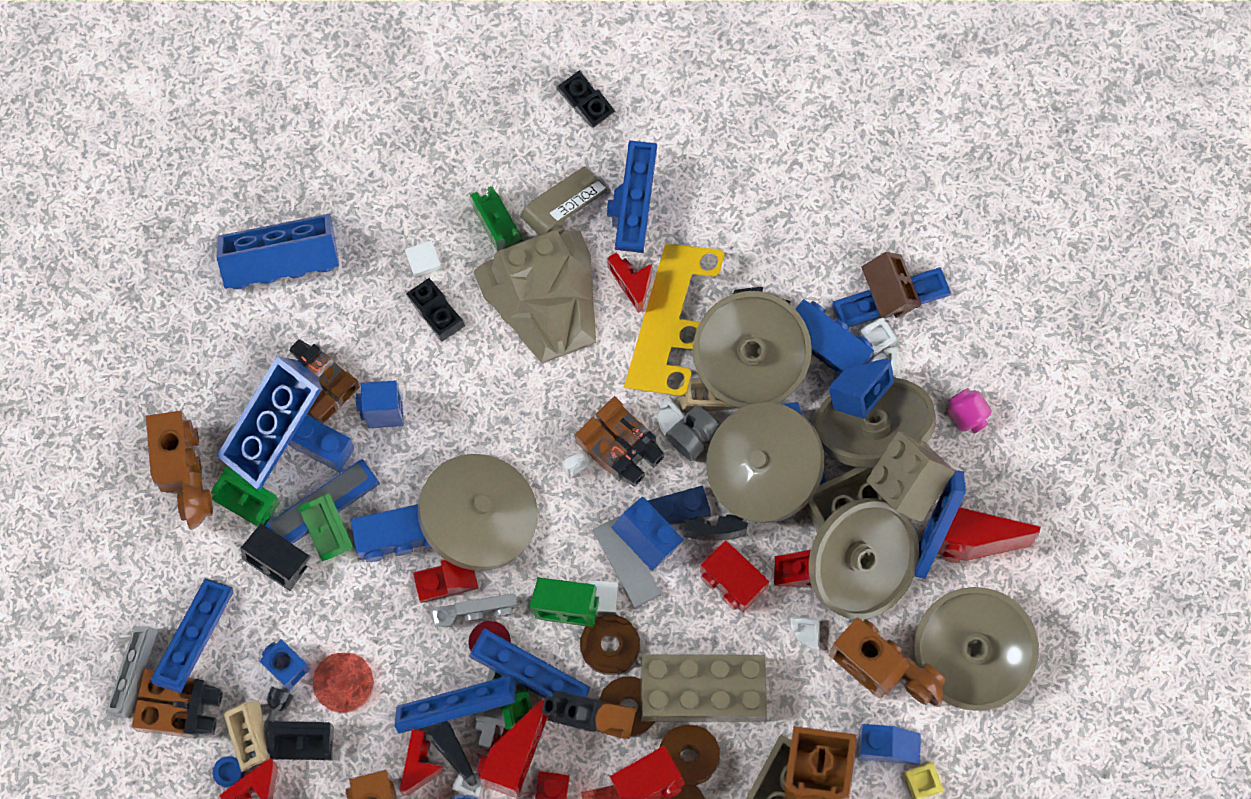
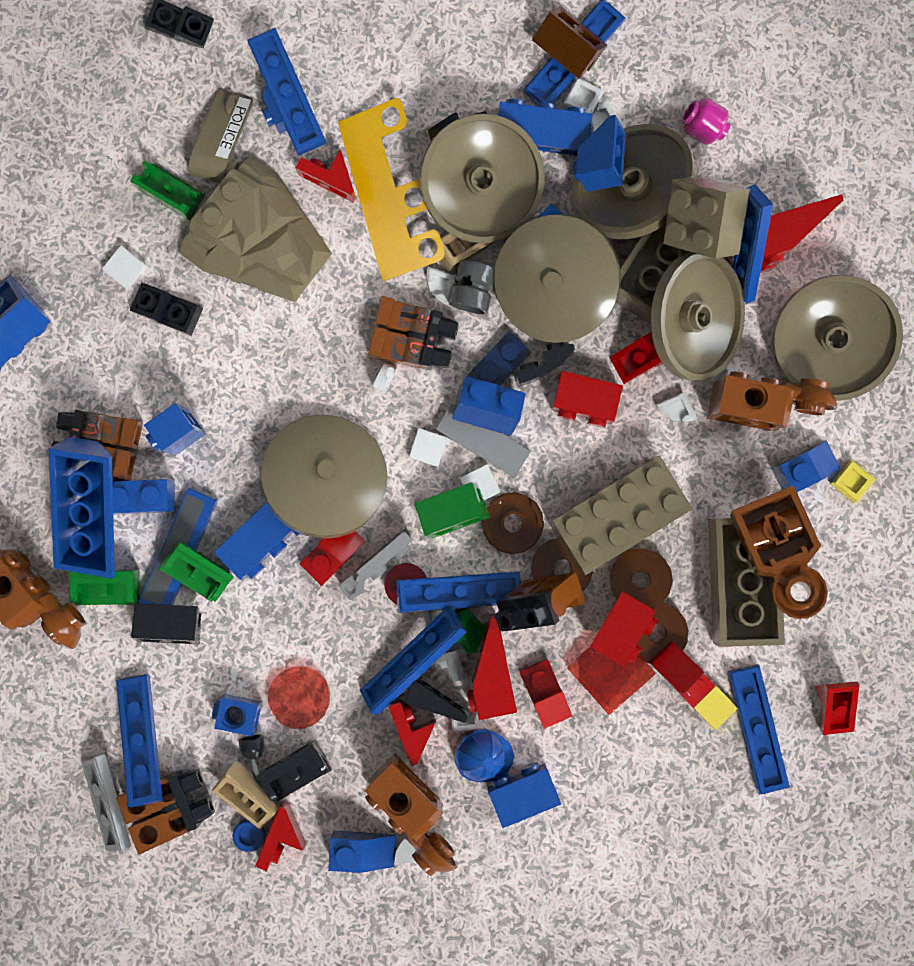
camera: 35 degrees left, 15 degrees up
none -> white tile [409,428,448,467]

